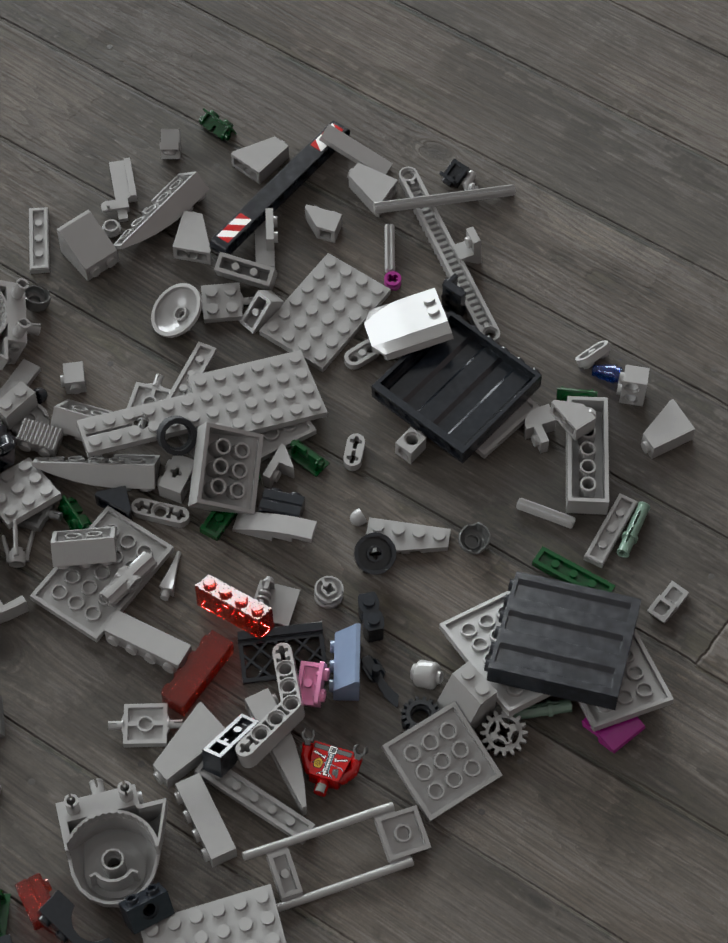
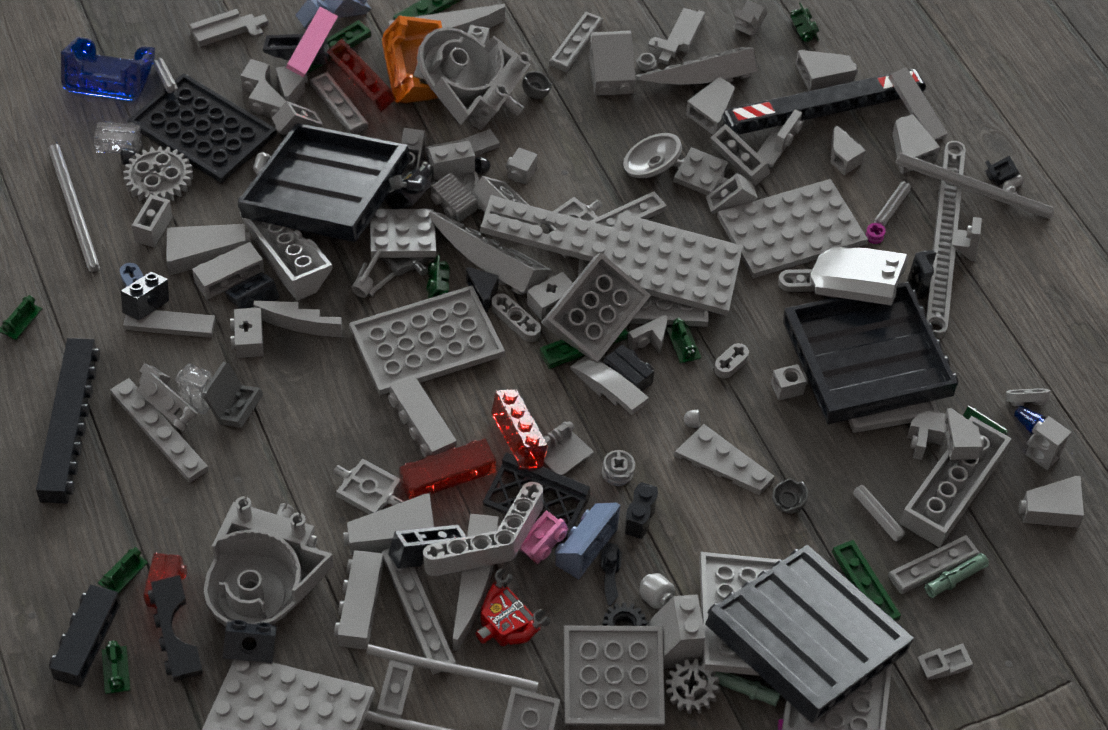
camera: 30 degrees right, 5 degrees down
light grey slope [51,526,117,569] -> none
light grey piece [99,552,157,607] -> none
black tyre [157,416,197,456] -> none
light grey piece [159,551,181,601] -> none
black brick [353,532,396,575] -> none

